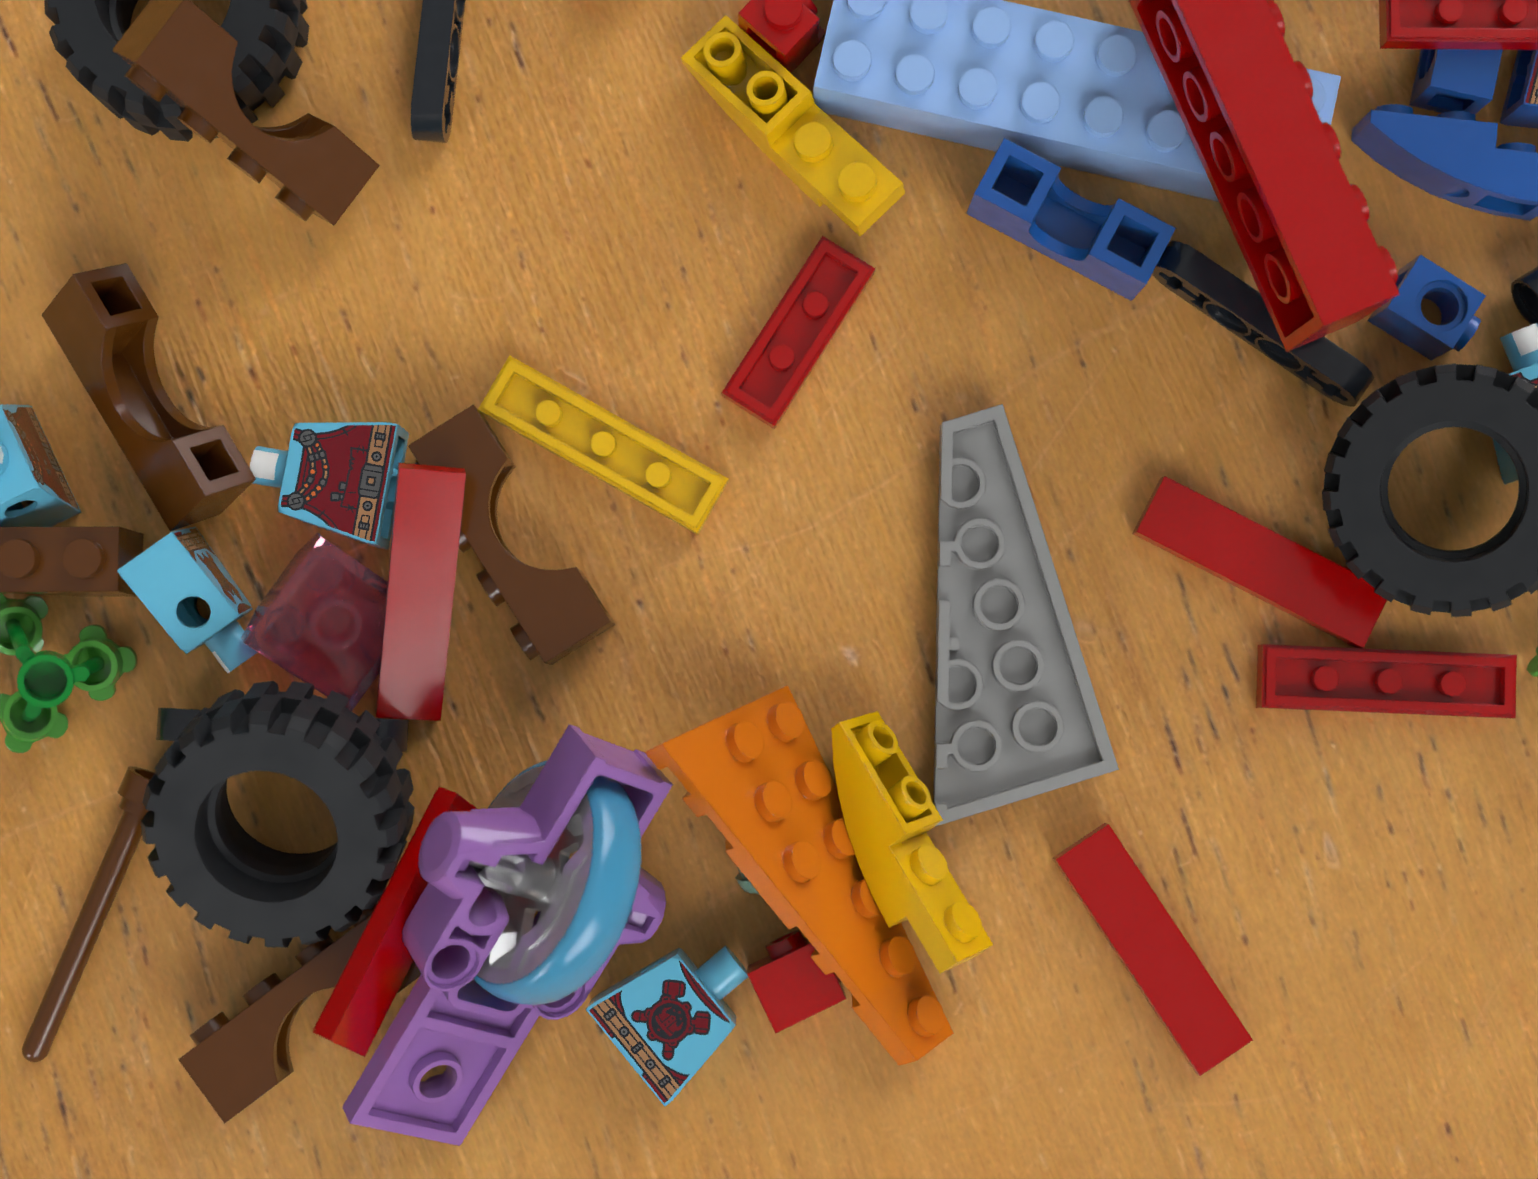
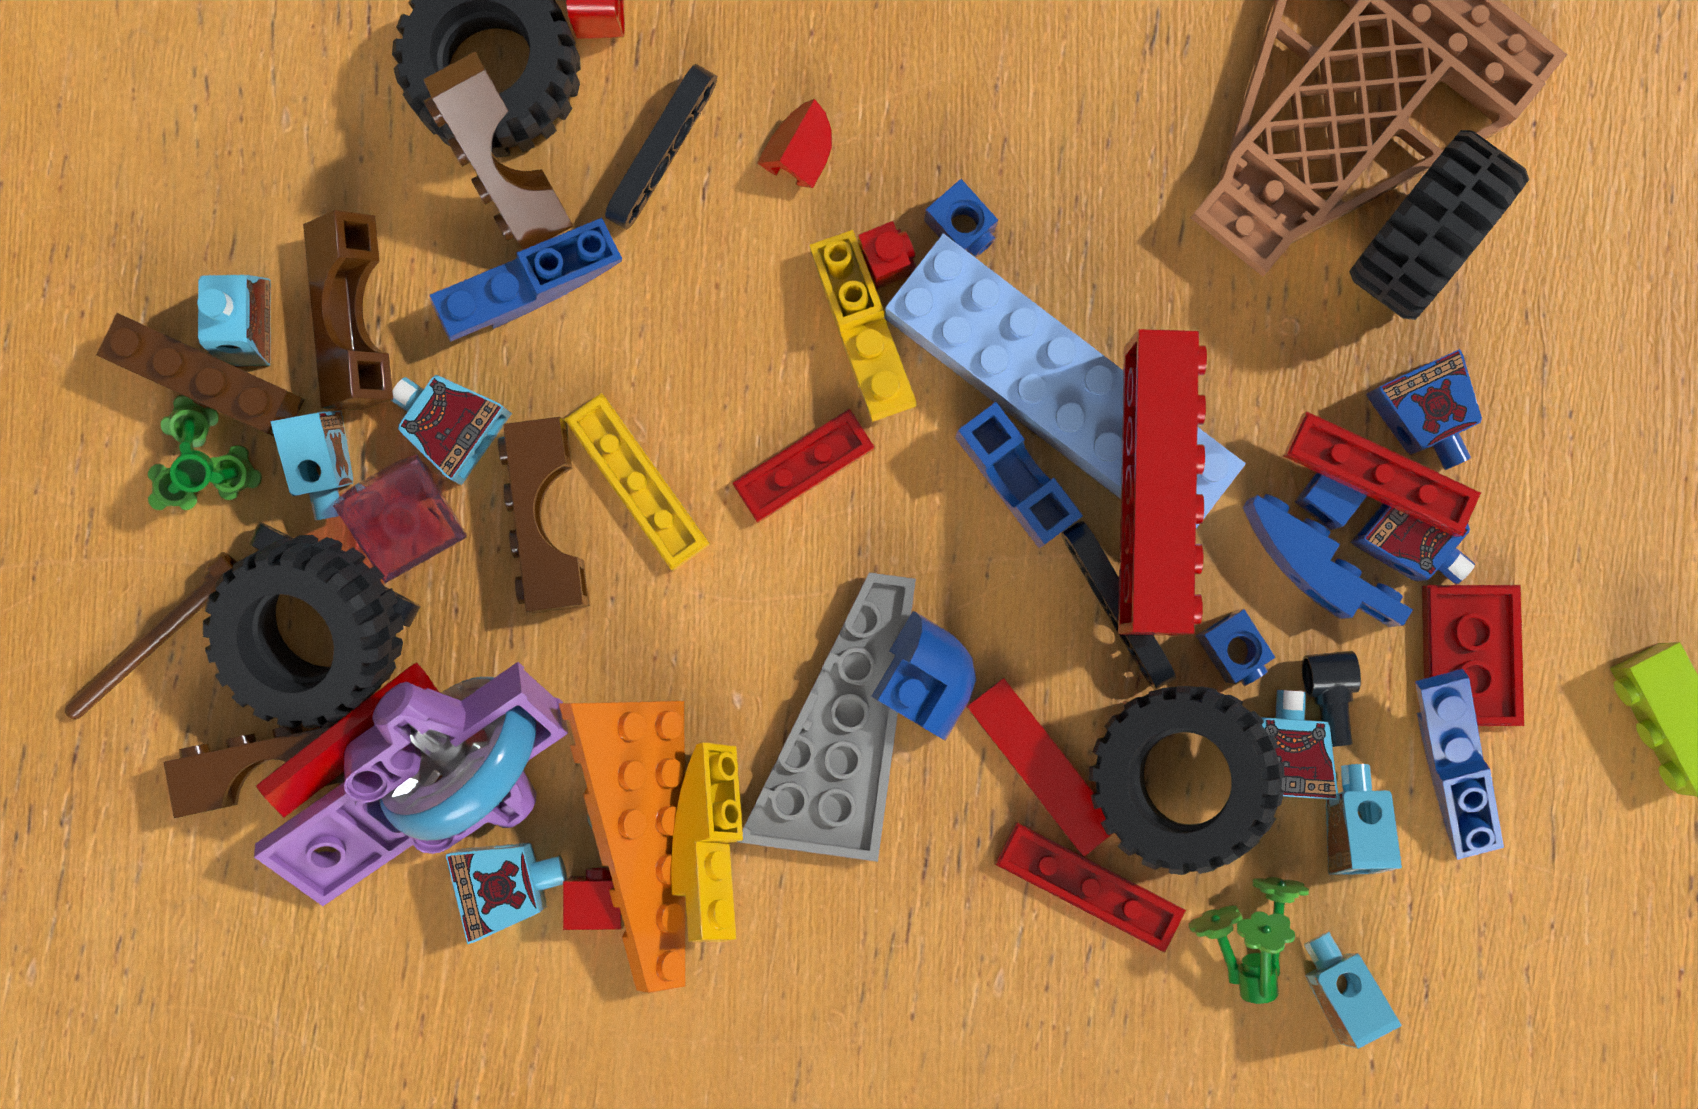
camera: 30 degrees right, 0 degrees up
red tile [376,462,466,721] -> none
red tile [1053,823,1253,1076] -> none
none -> blue slope [429,218,622,342]
none -> blue brick [871,611,976,741]

